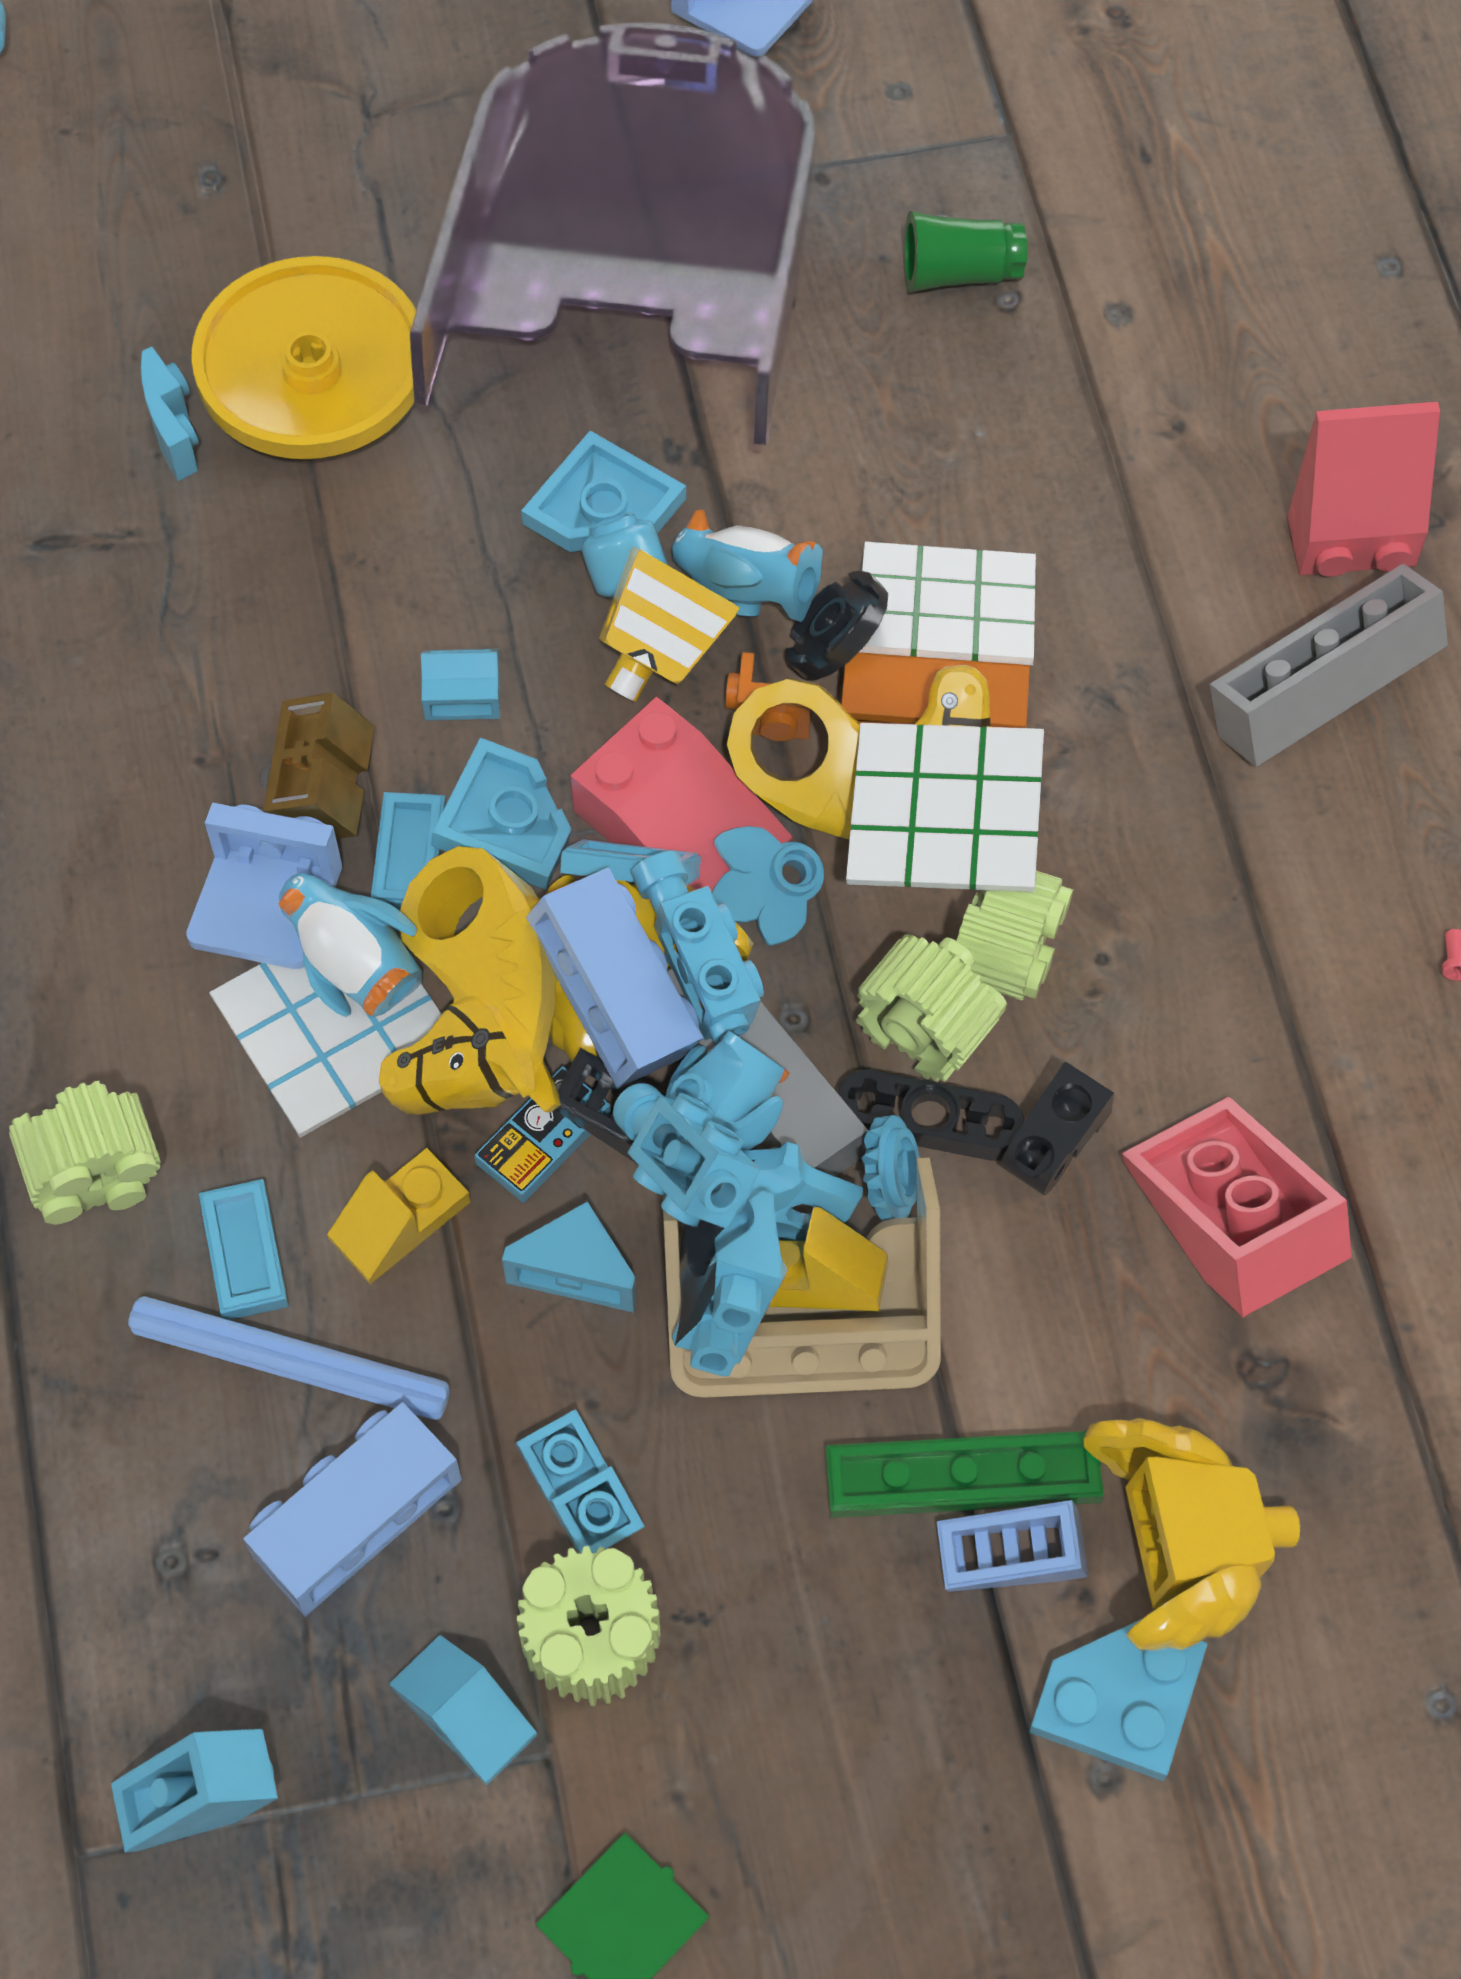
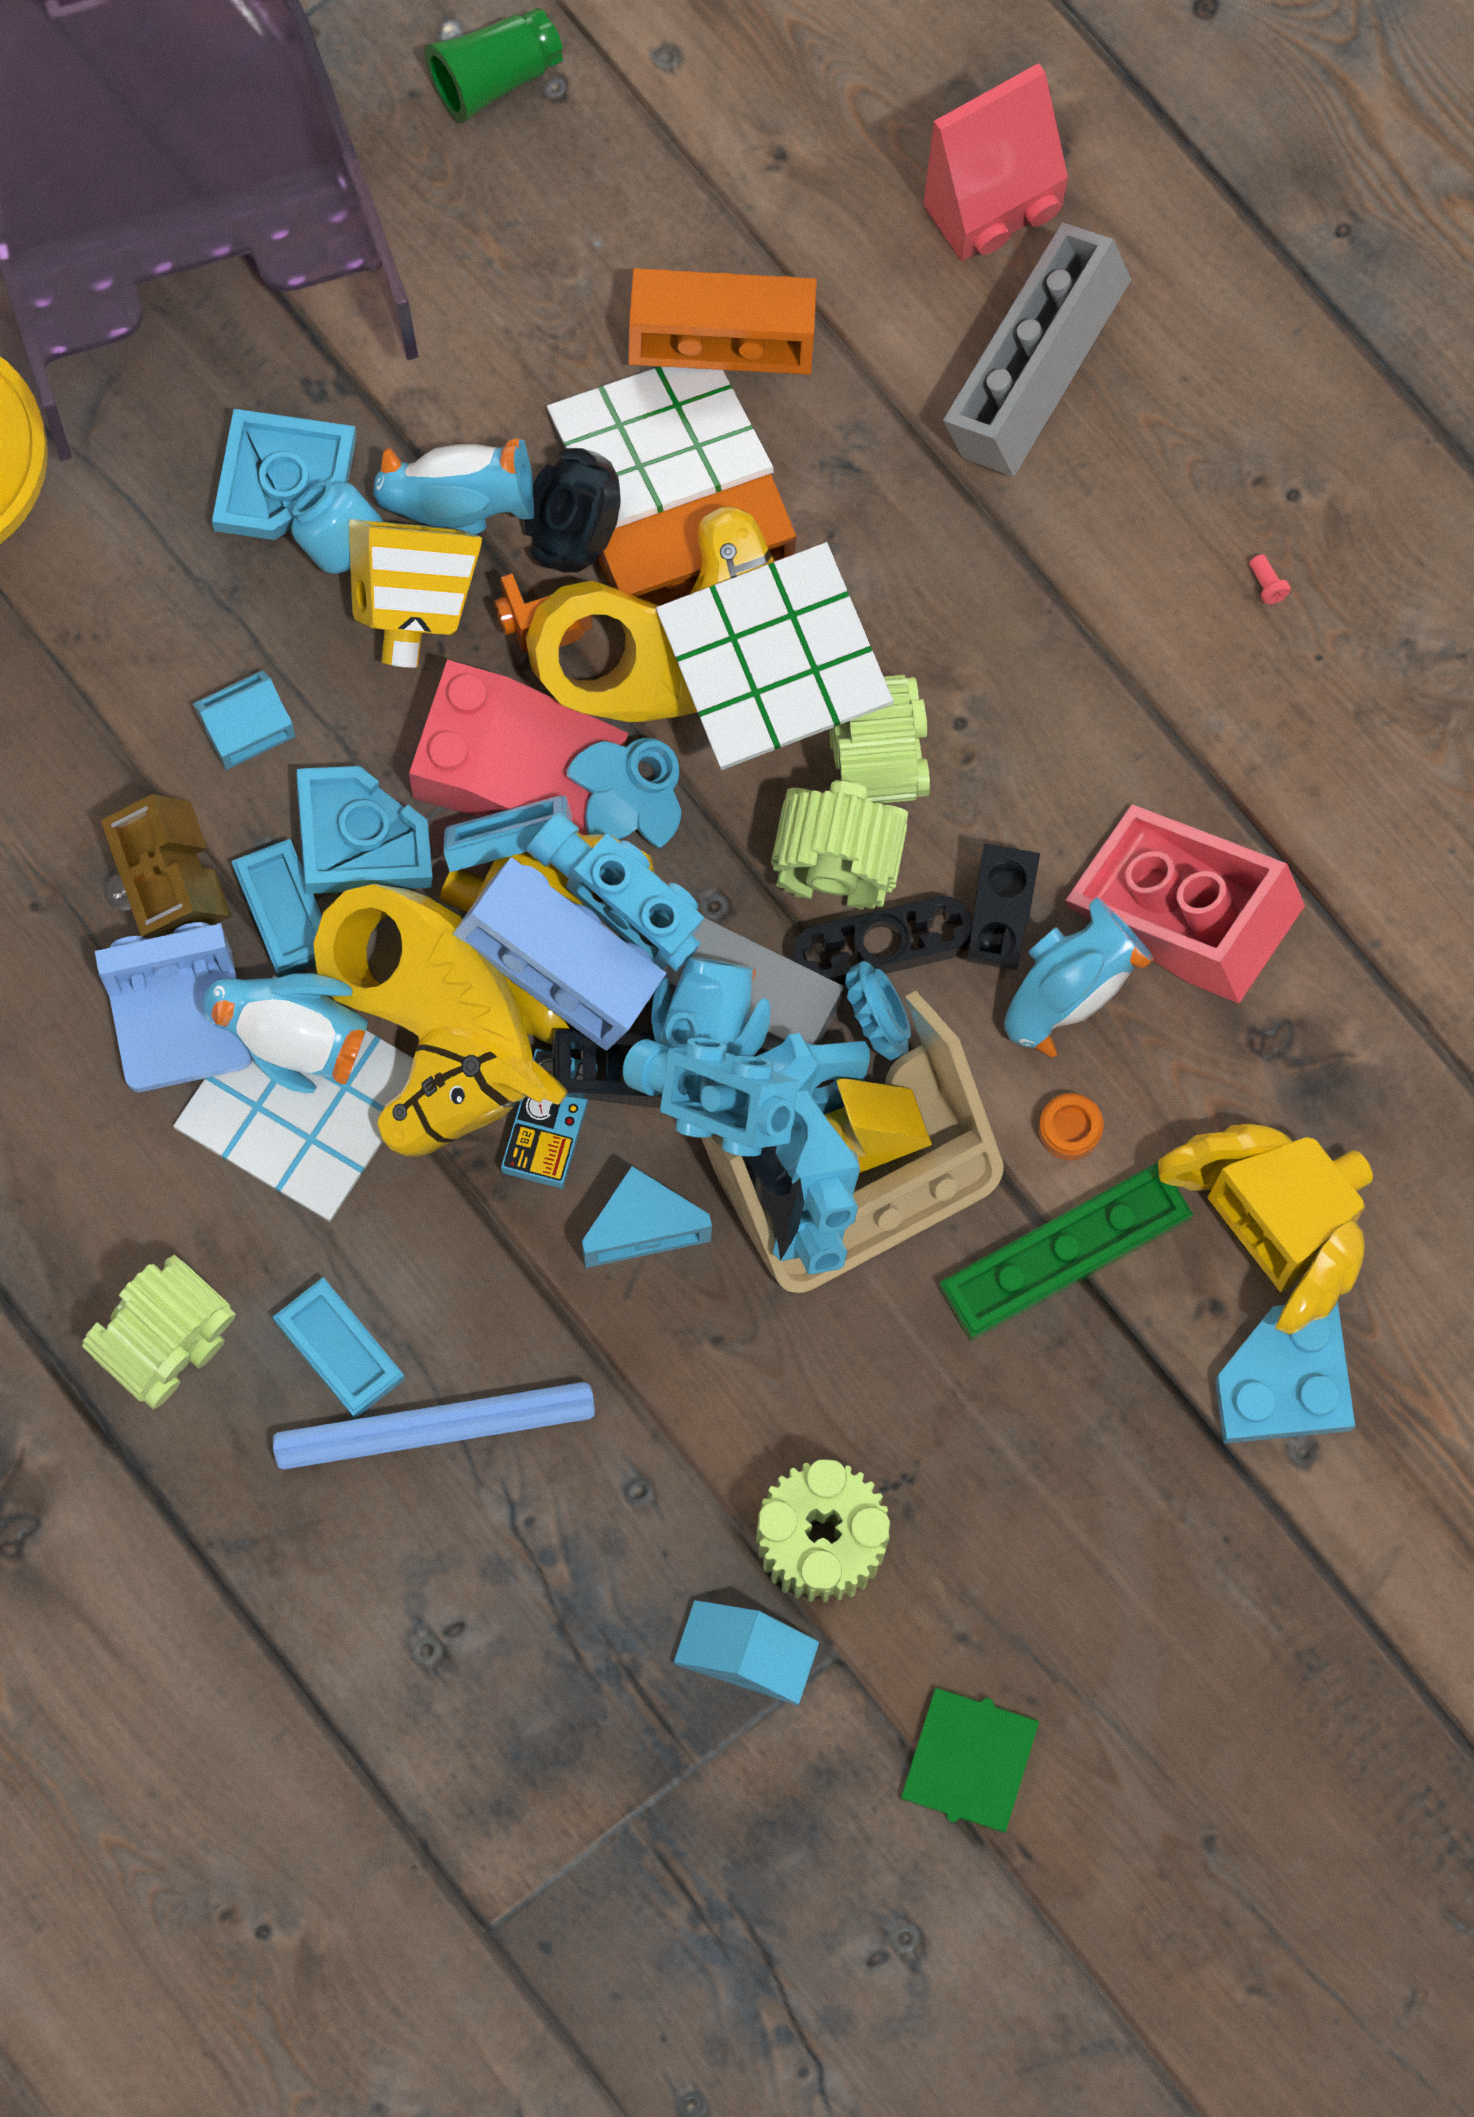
camera: 30 degrees left, 10 degrees up
medium azure slope [111,1729,278,1852] -> none
light blue brick [243,1402,462,1617] -> none
yellow slope [327,1148,471,1284] -> none
medium azure slope [515,1409,645,1554] -> none
light blue slope [937,1500,1089,1592] -> none
none -> orange brick [628,268,817,375]
none -> medium azure animal [1004,897,1154,1057]
none -> orange tile [1038,1093,1104,1161]

